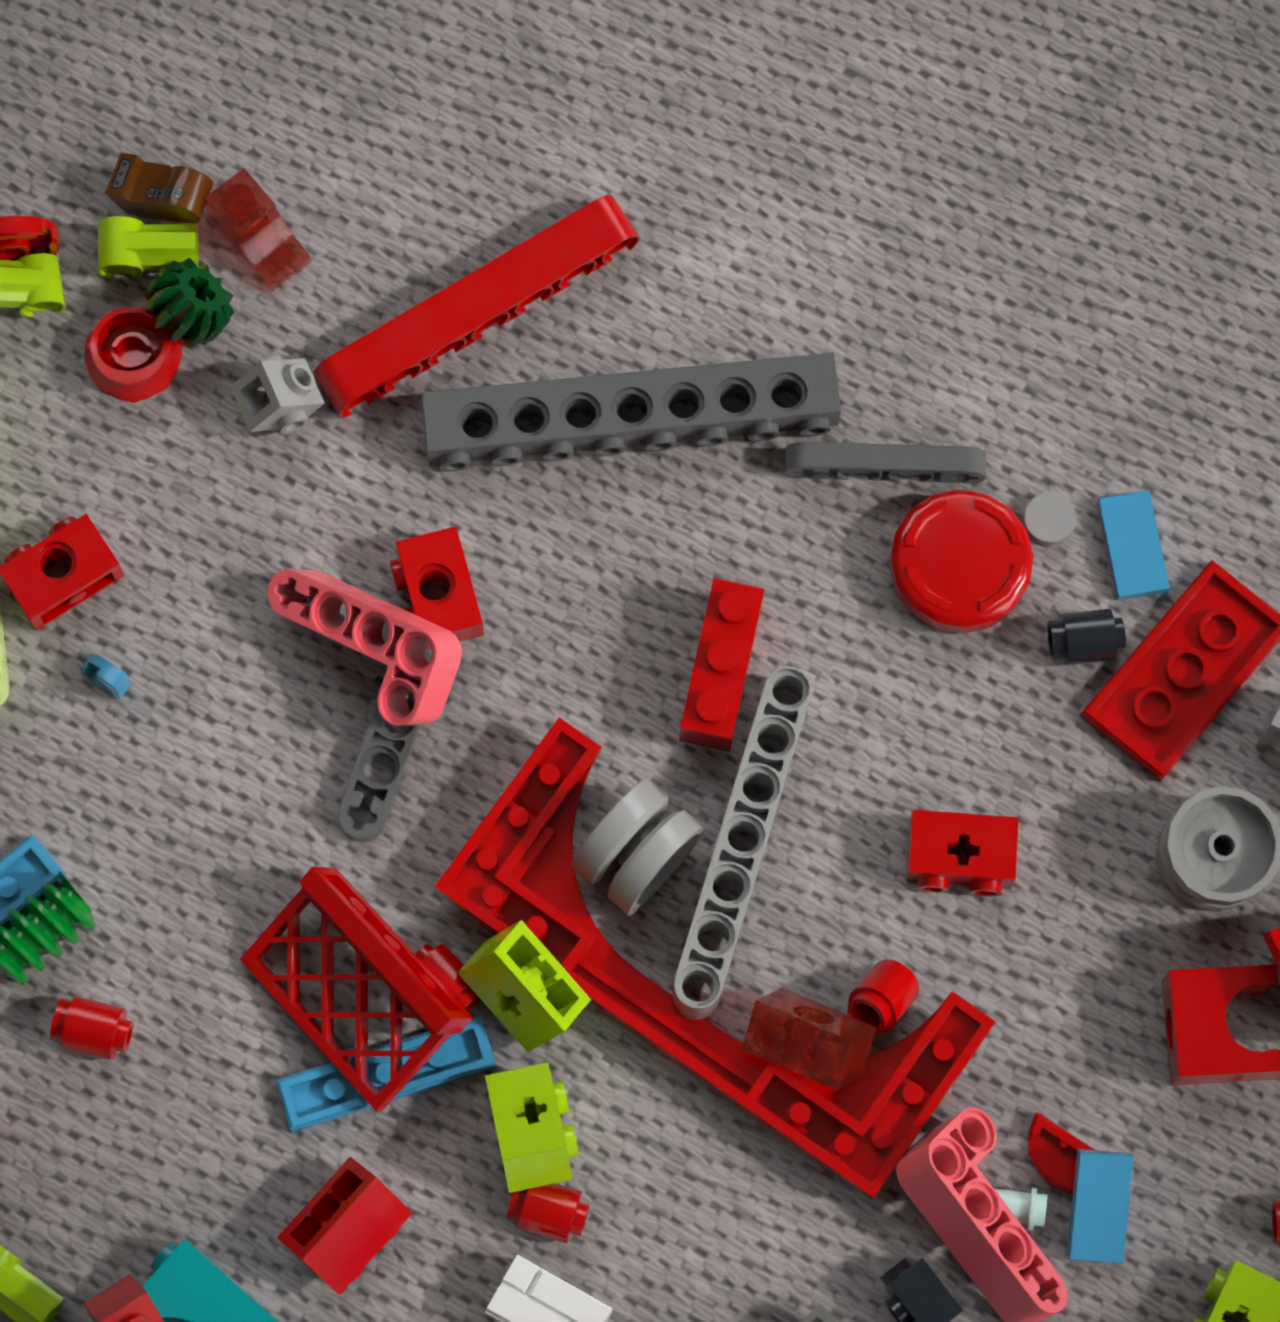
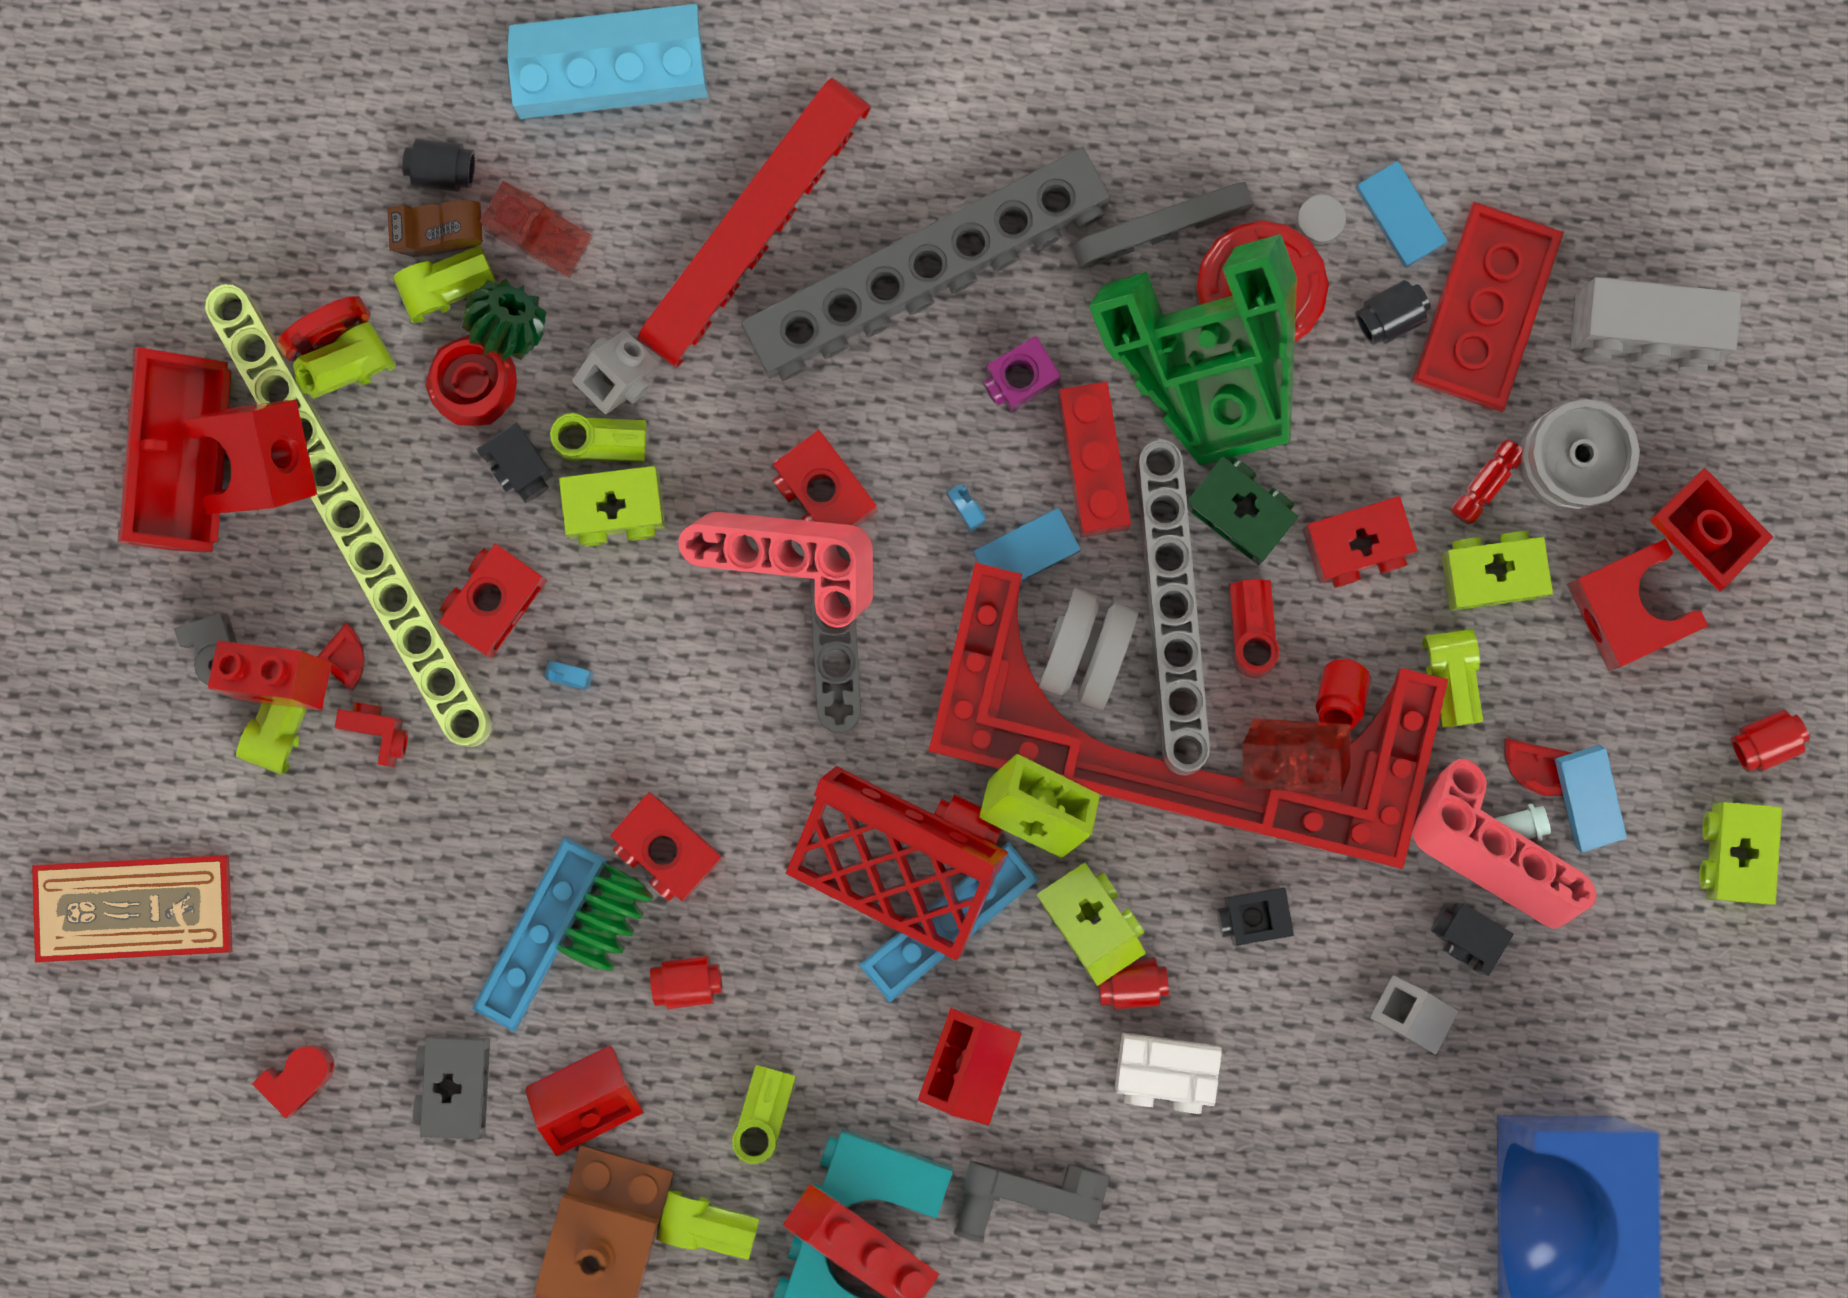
camera: 20 degrees left, 10 degrees up
none -> black brick [402,139,475,192]
none -> black brick [476,422,553,503]
none -> medium azure slope [508,4,708,119]
none -> lime piece [550,413,647,463]
none -> lime brick [559,466,666,547]
none -> red brick [609,792,724,902]
none -> lime piece [732,1065,797,1164]
none -> dark azure tile [945,484,986,533]
none -> dark azure tile [973,508,1081,581]
none -> magenta brick [983,336,1061,412]
none -> green wedge [1089,234,1297,465]
none -> dark green brick [1187,457,1299,566]
none -> black brick [1217,887,1294,946]
none -> red piece [1228,579,1280,678]
none -> lime piece [1422,629,1483,728]
none -> lime brick [1441,531,1553,611]
none -> red axle [1451,439,1523,525]

